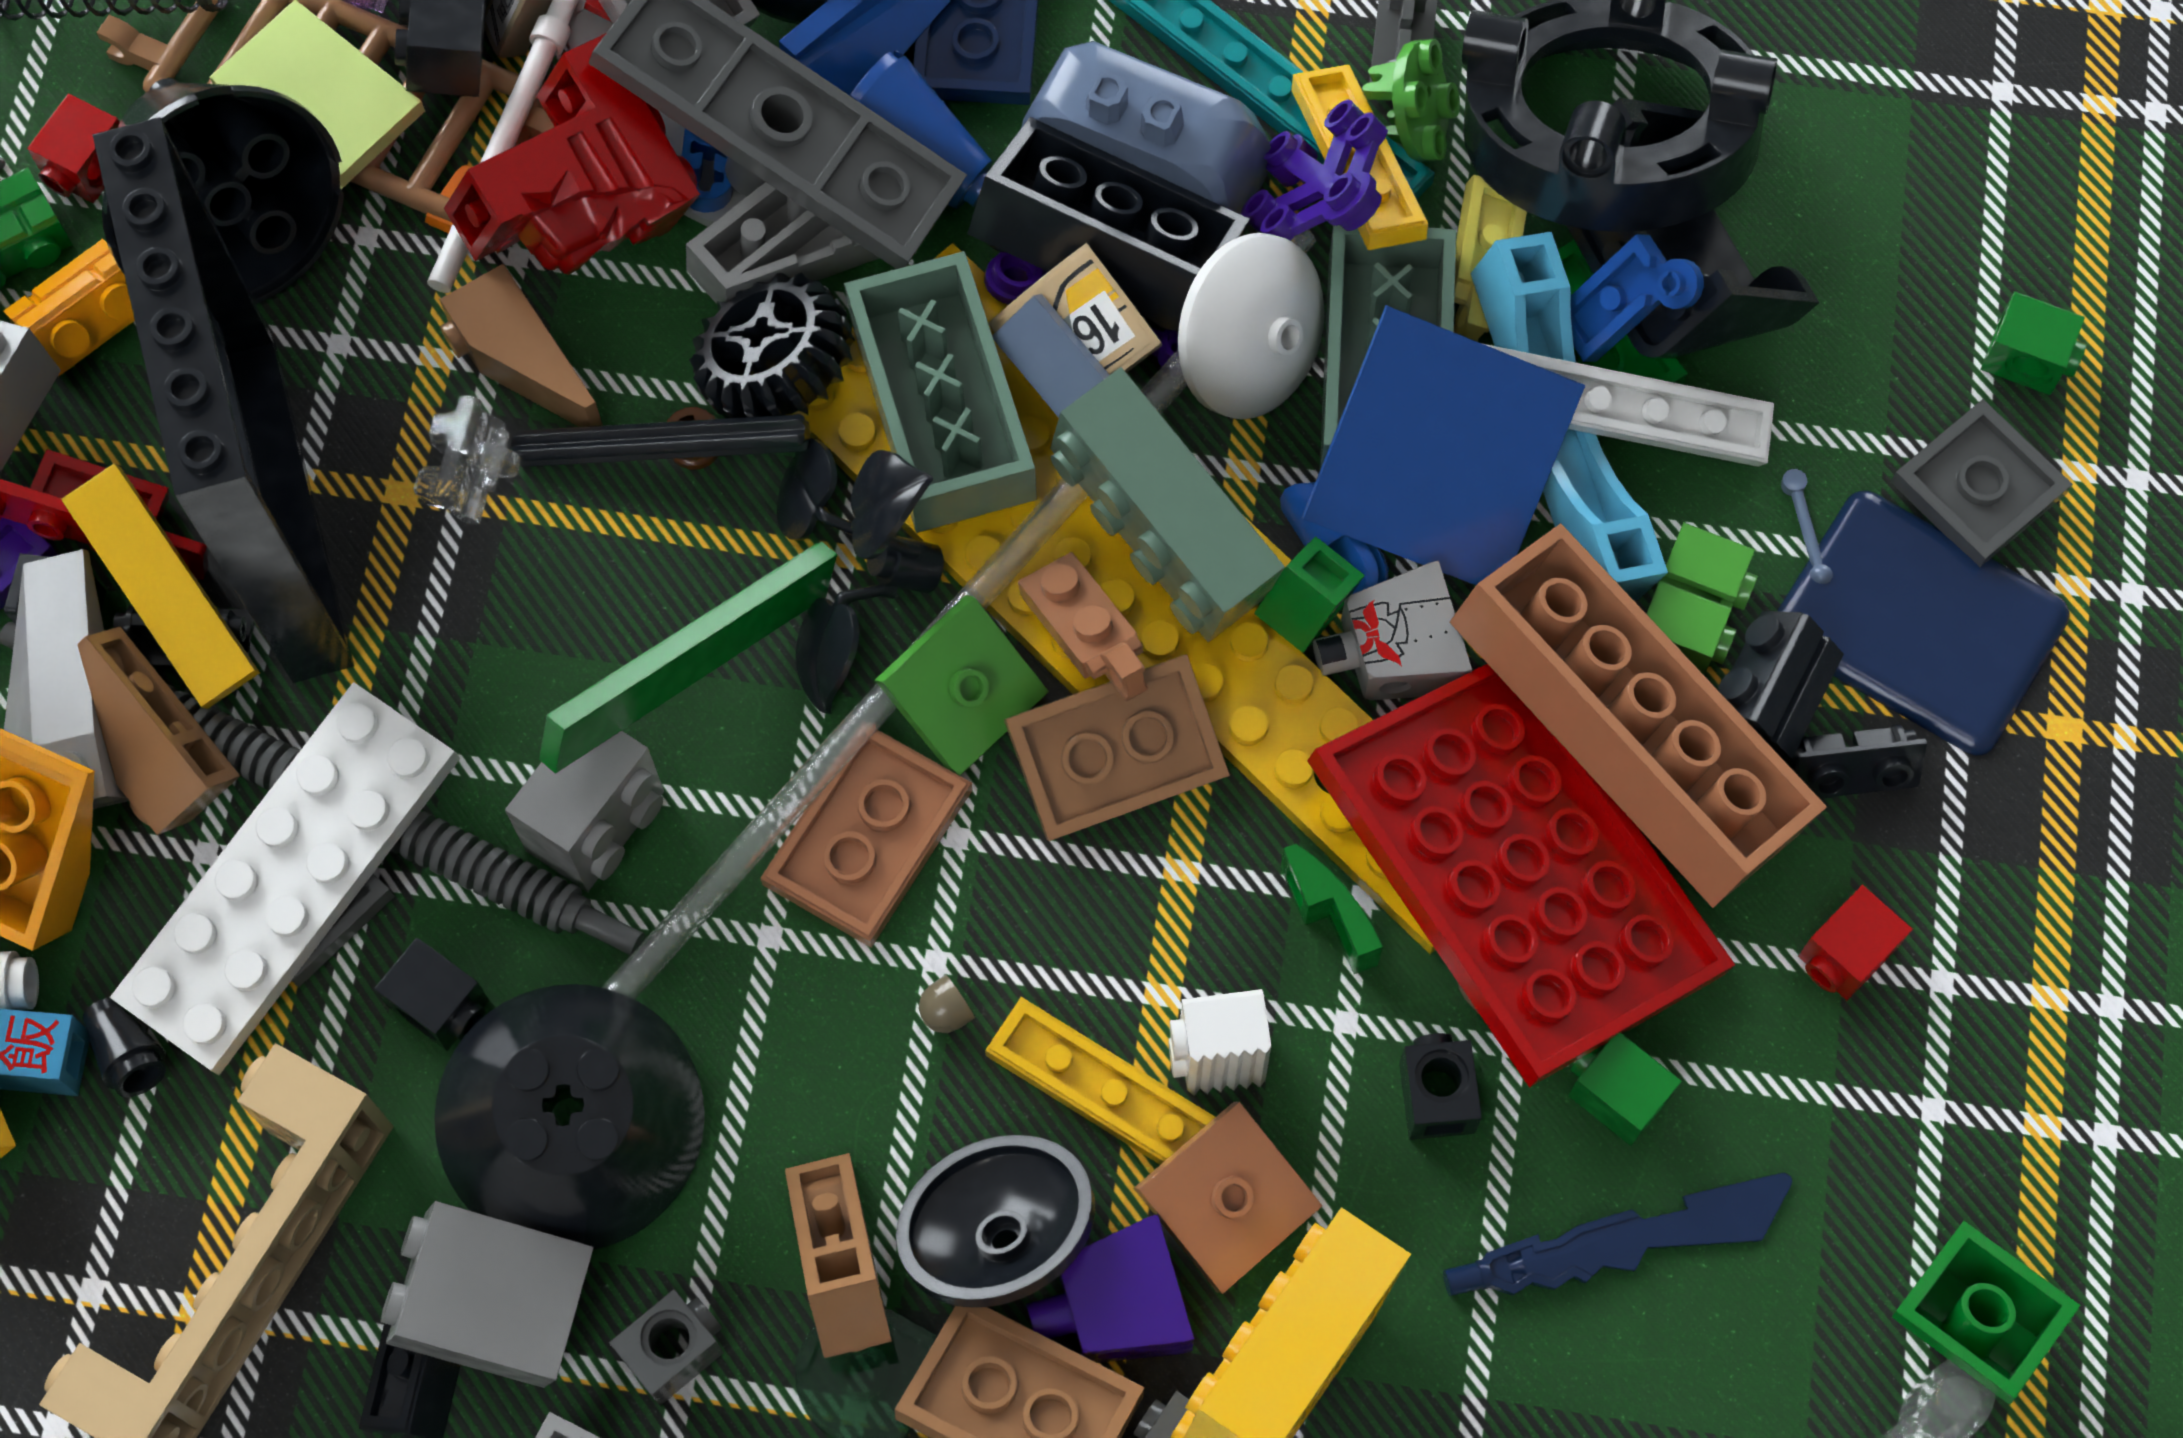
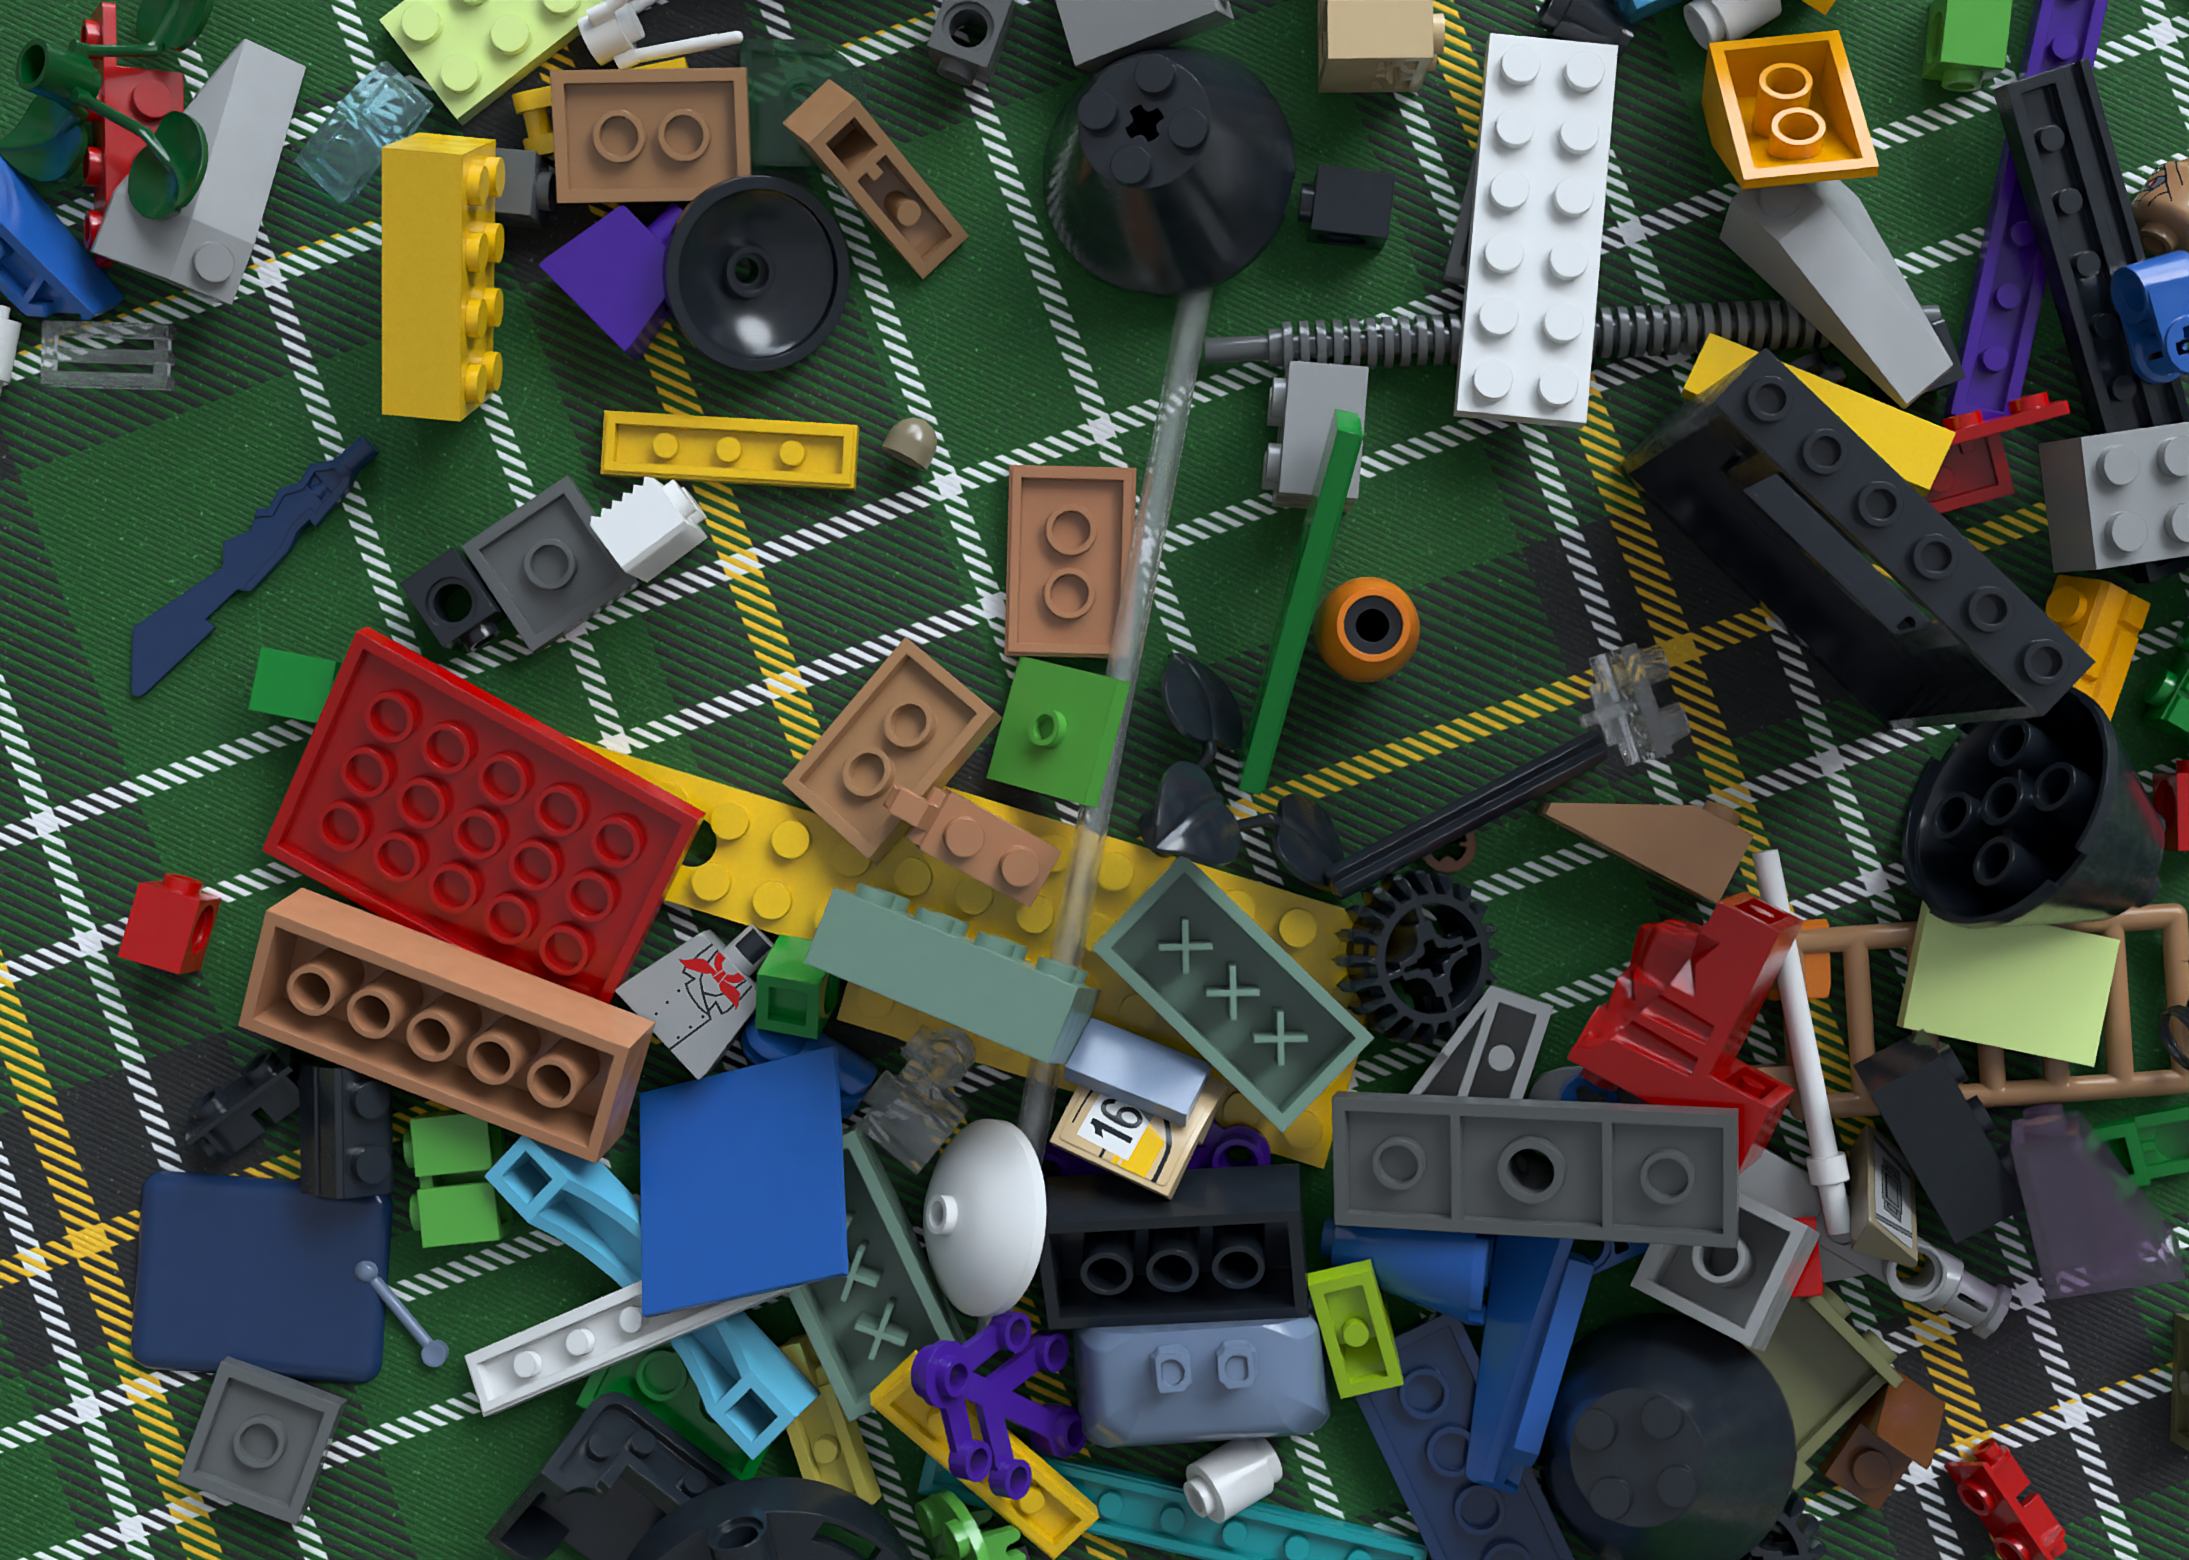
camera: 150 degrees right, 20 degrees up
medium nougat slope [77,627,240,835] -> none
nougat plate [1133,1102,1323,1294] -> none
green slope [1280,844,1383,974] -> none
blue hinge [1571,234,1704,362] -> none
none -> dark grey plate [461,476,642,654]
none -> clear brick [857,1024,976,1175]
none -> white brick [1183,1438,1282,1523]
none -> lime slope [1307,1259,1404,1399]
none -> orange piece [1313,577,1420,682]

